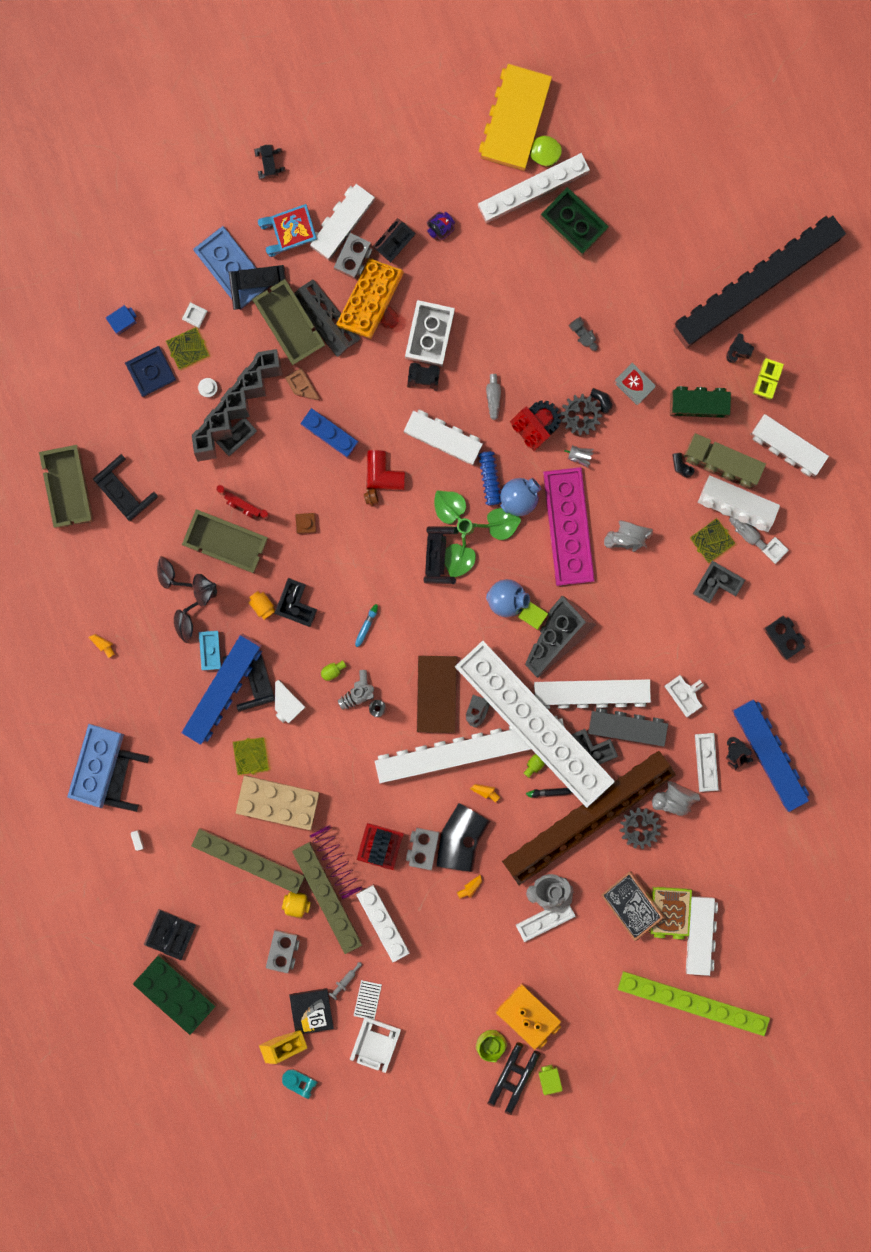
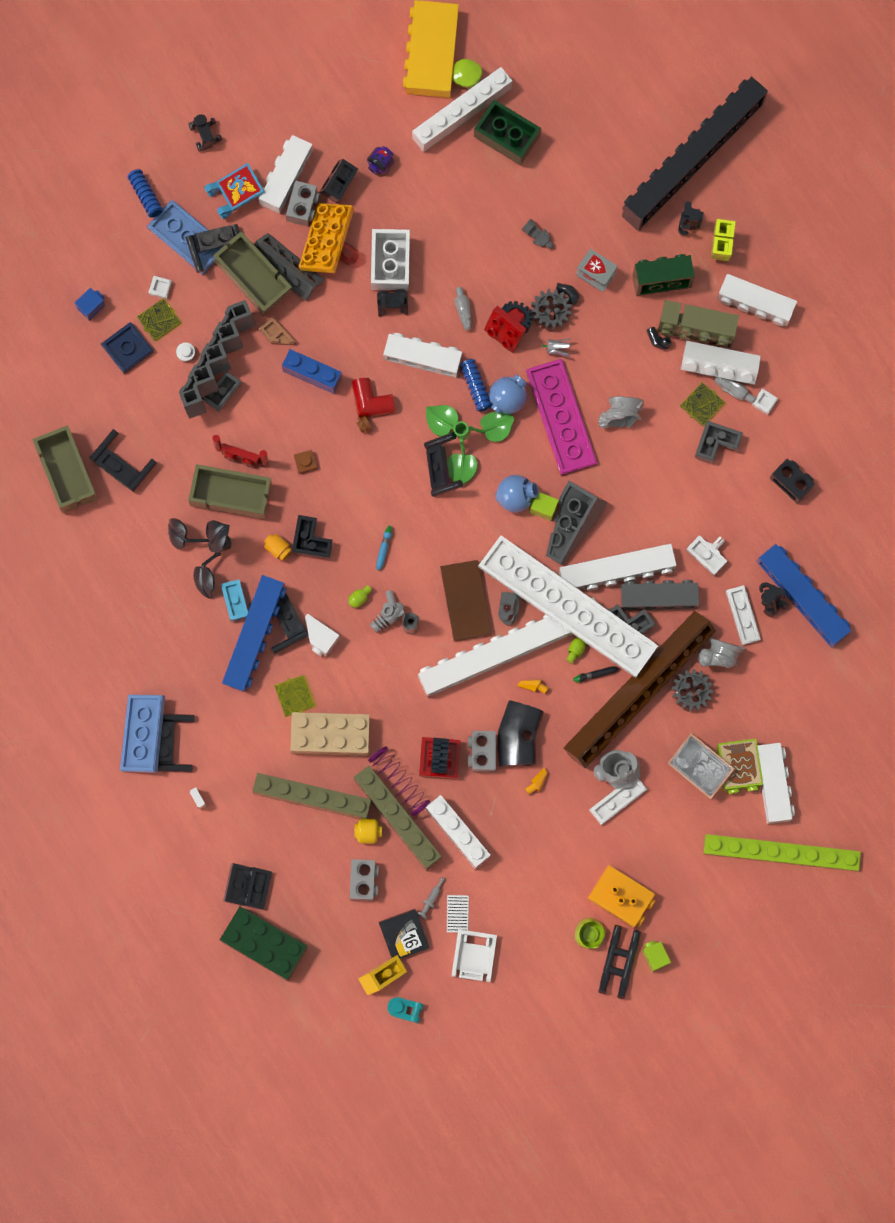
camera: 15 degrees left, 10 degrees down
light orange bar [89,634,115,658] -> none
none -> blue piece [127,169,163,218]

